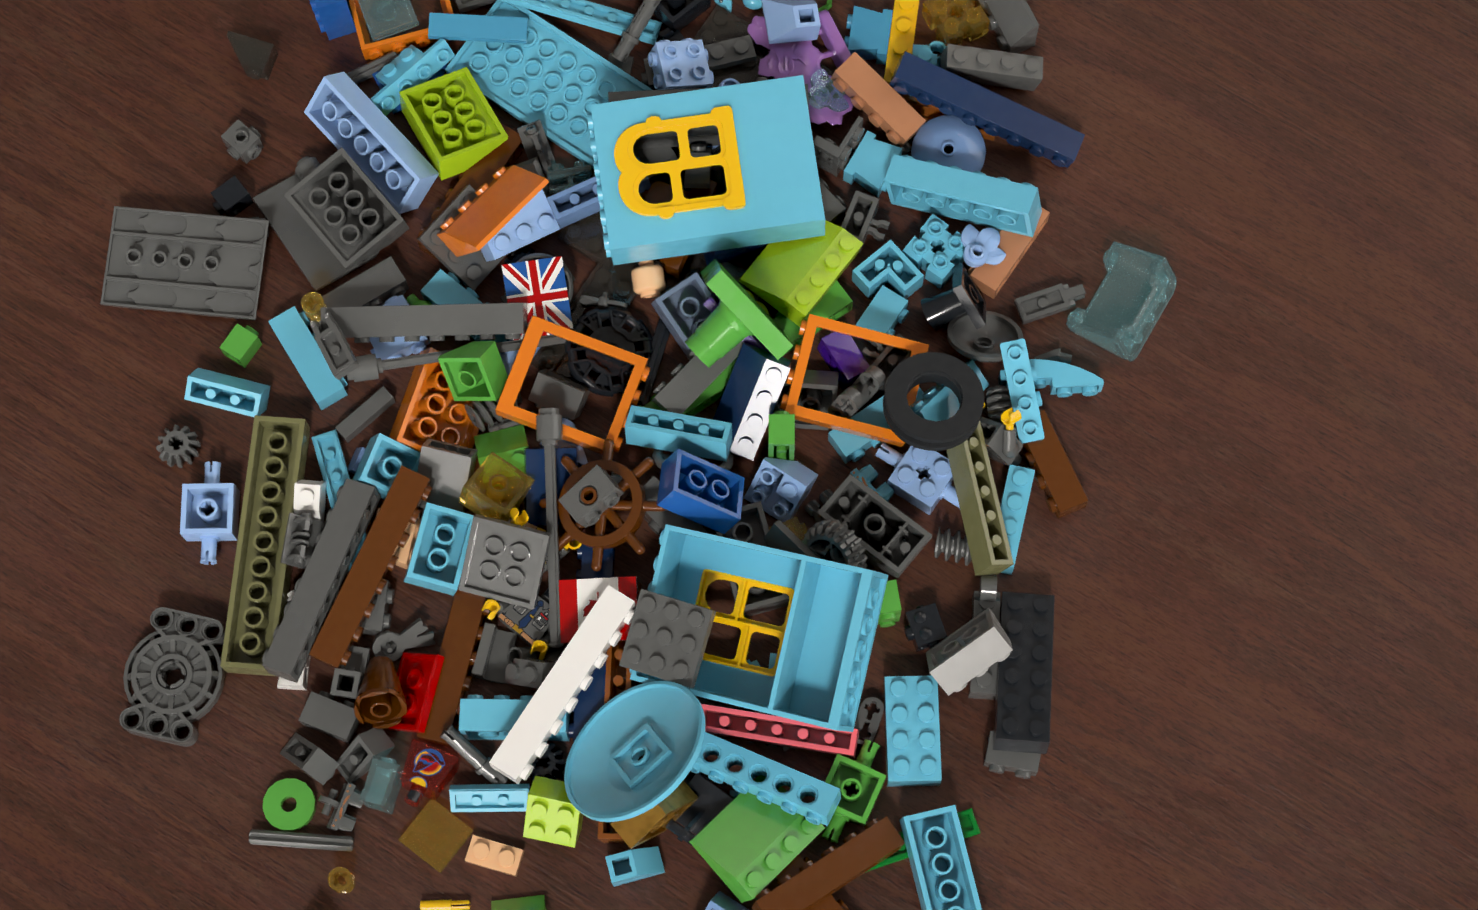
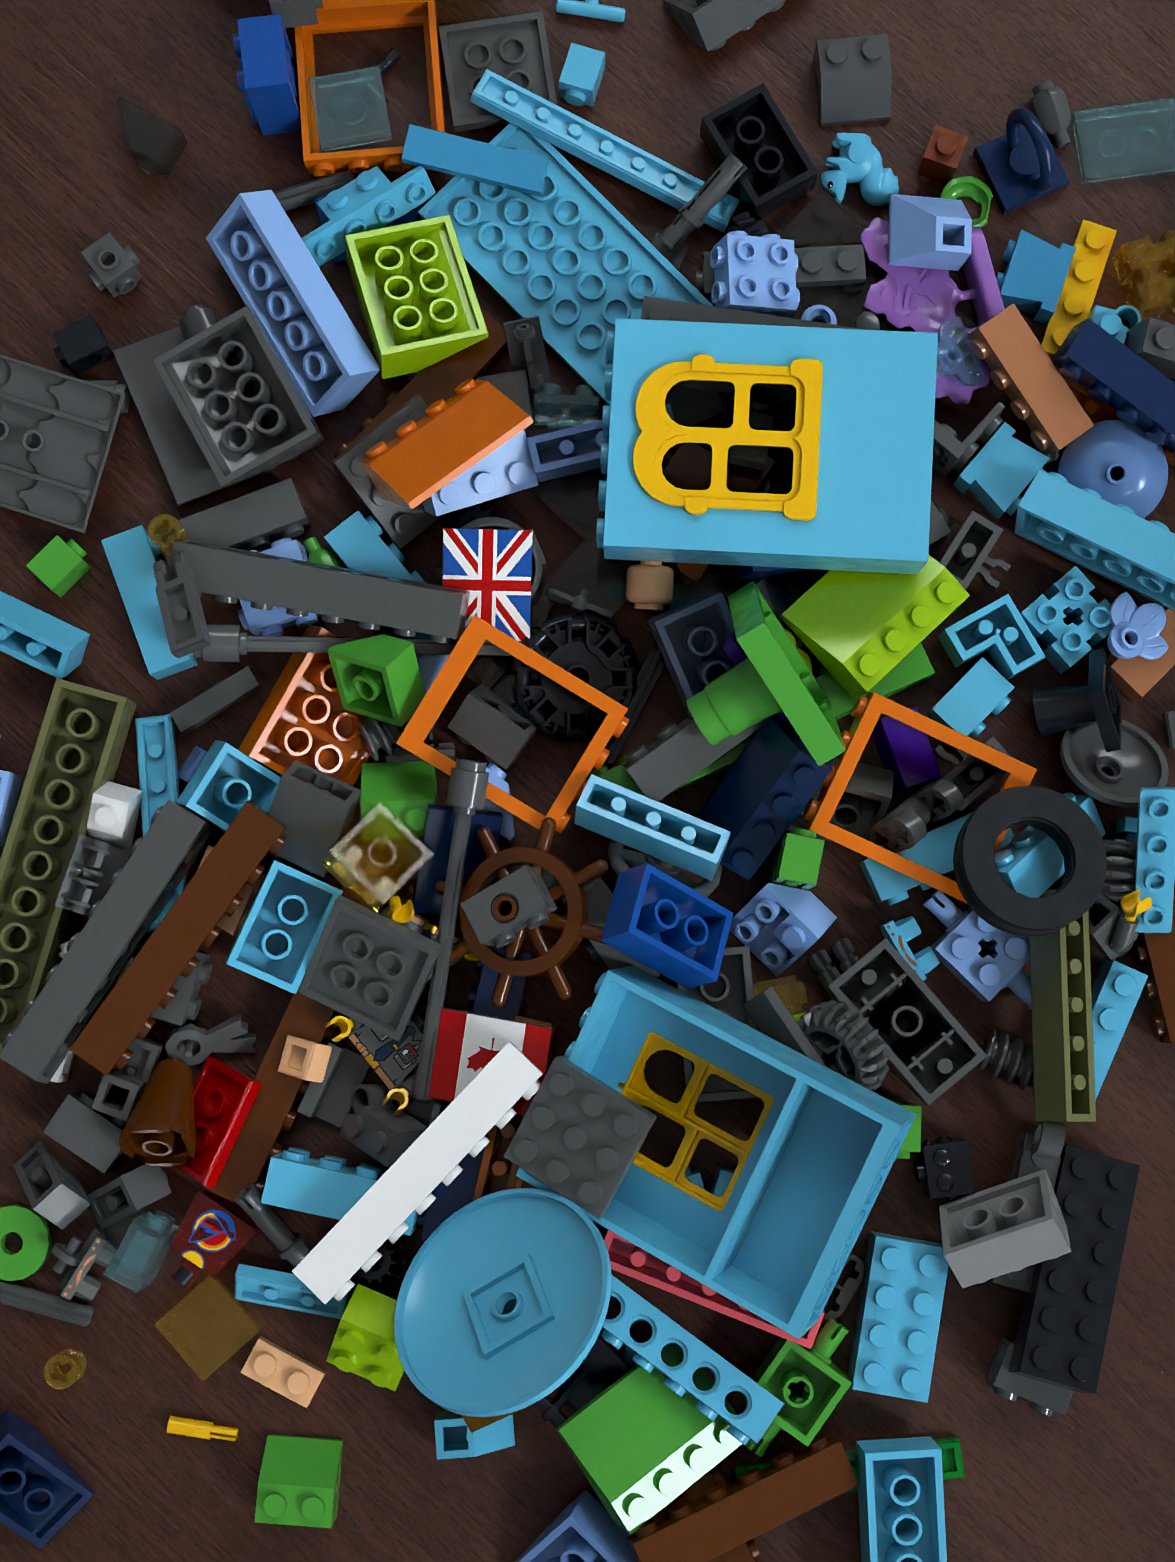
camera: 10 degrees right, 10 degrees up
none -> light nougat slope [277,1035,332,1083]

